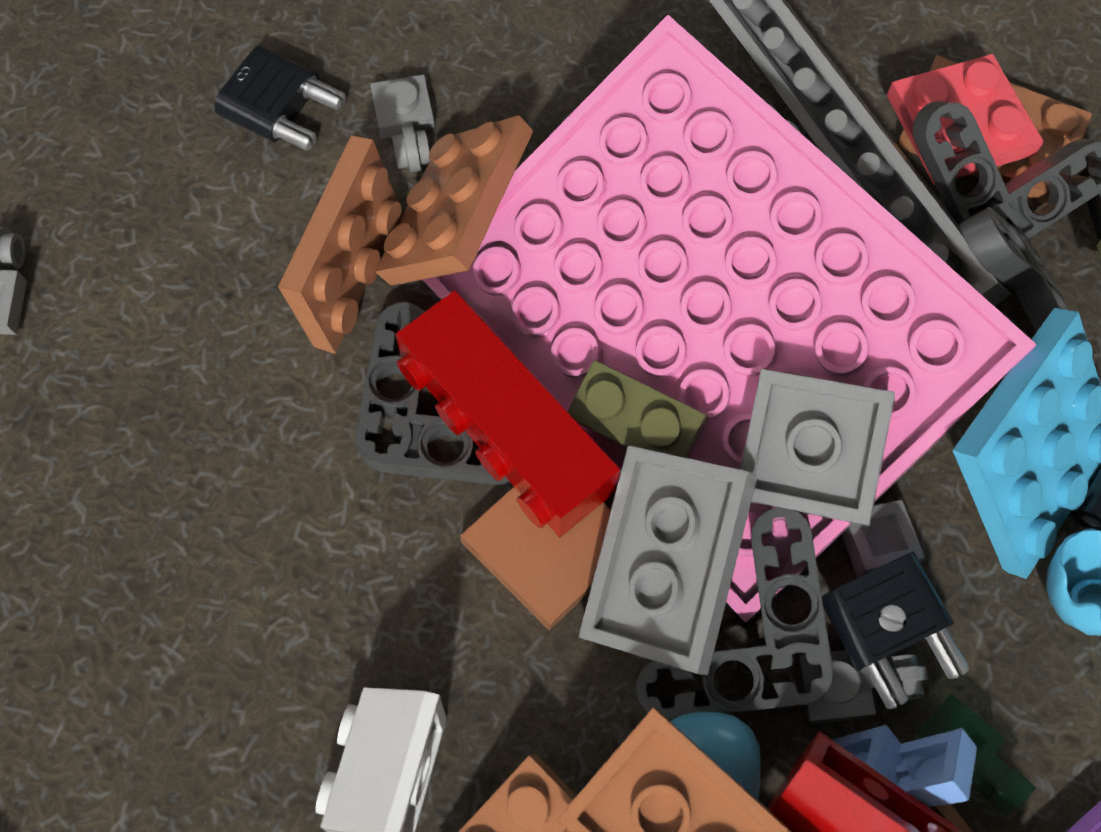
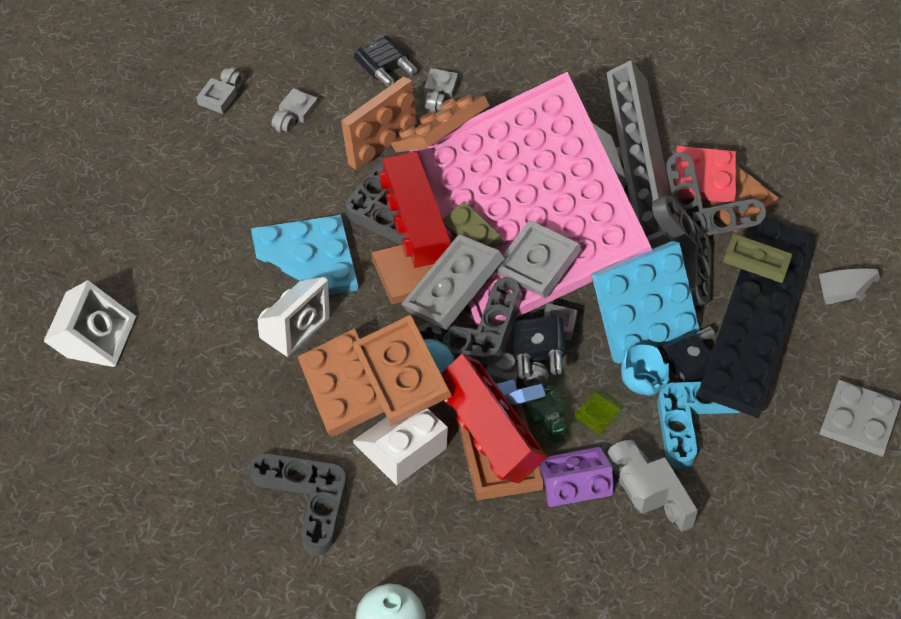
camera: 25 degrees right, 15 degrees down
none -> medium azure plate [251,215,358,295]
none -> light grey plate [272,88,318,133]
none -> clear neon green tile [574,392,621,435]

